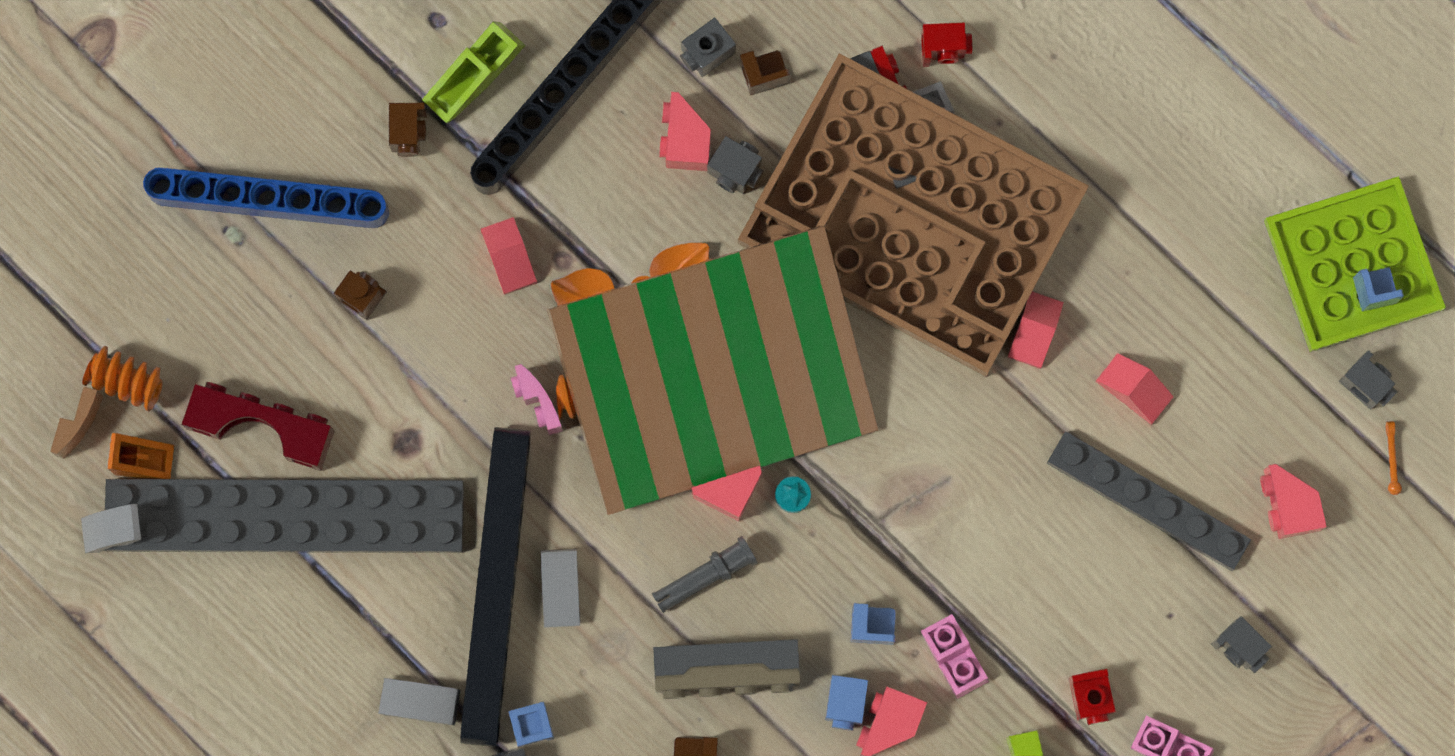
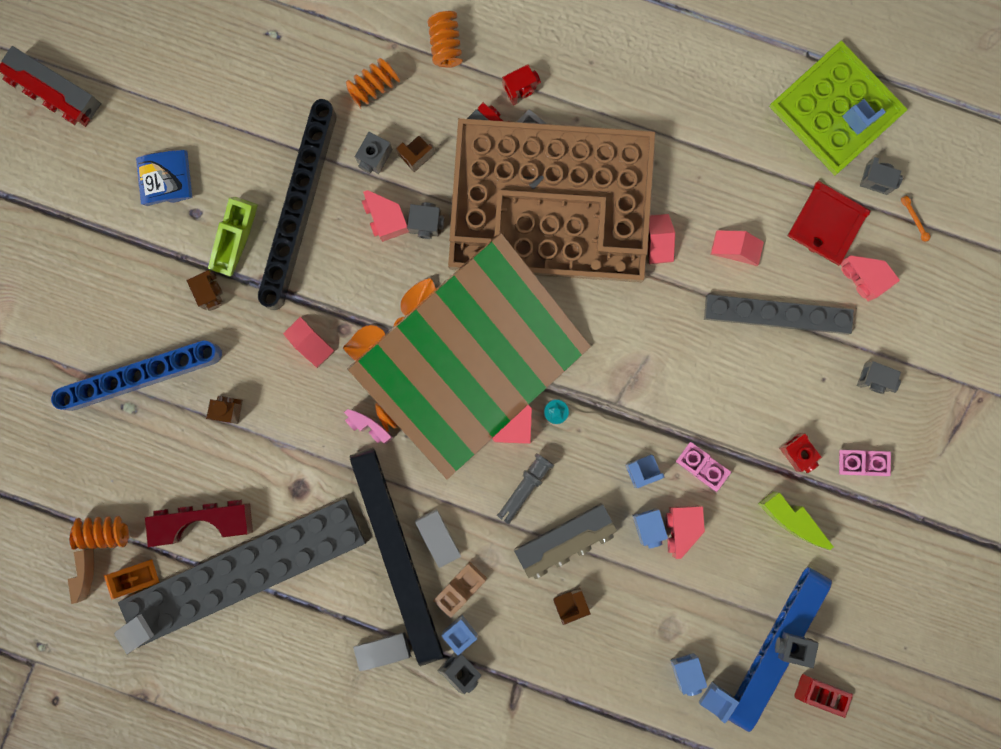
camera: 20 degrees left, 5 degrees up
none -> medium nougat slope [433,561,487,618]
none -> red container [787,180,871,266]

